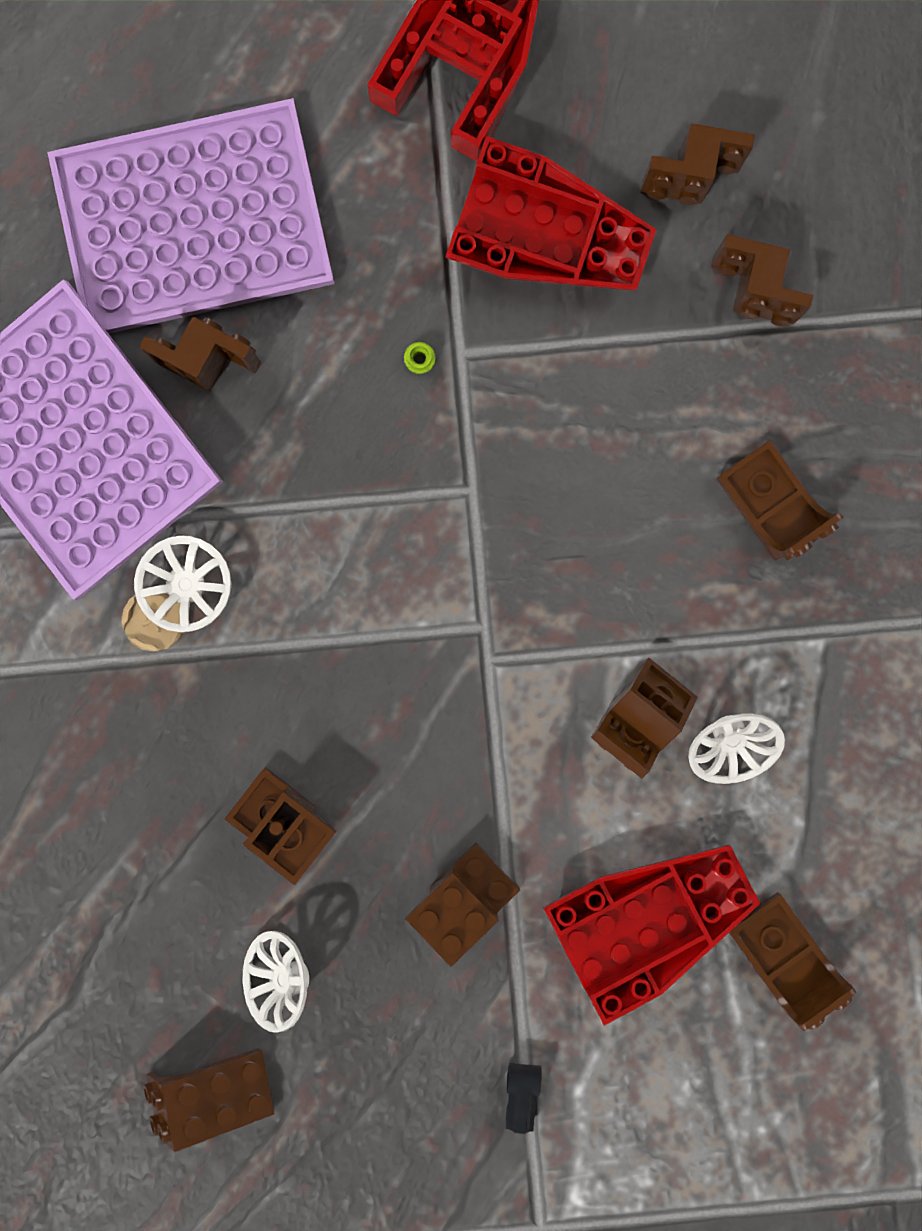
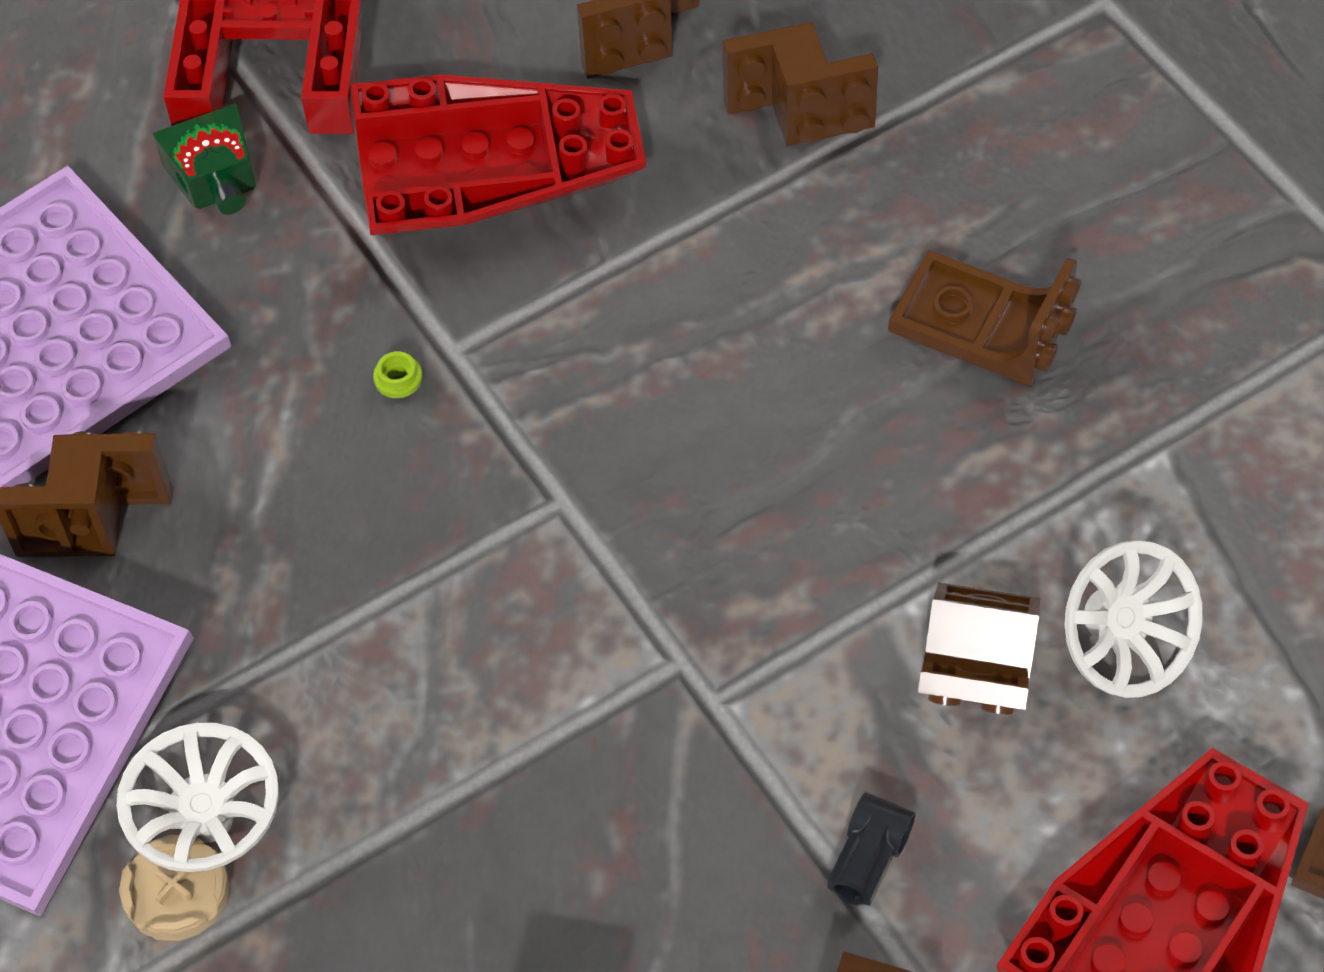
camera: 25 degrees left, 30 degrees down
none -> dark green torso [153,104,256,215]
none -> black piece [827,792,916,906]

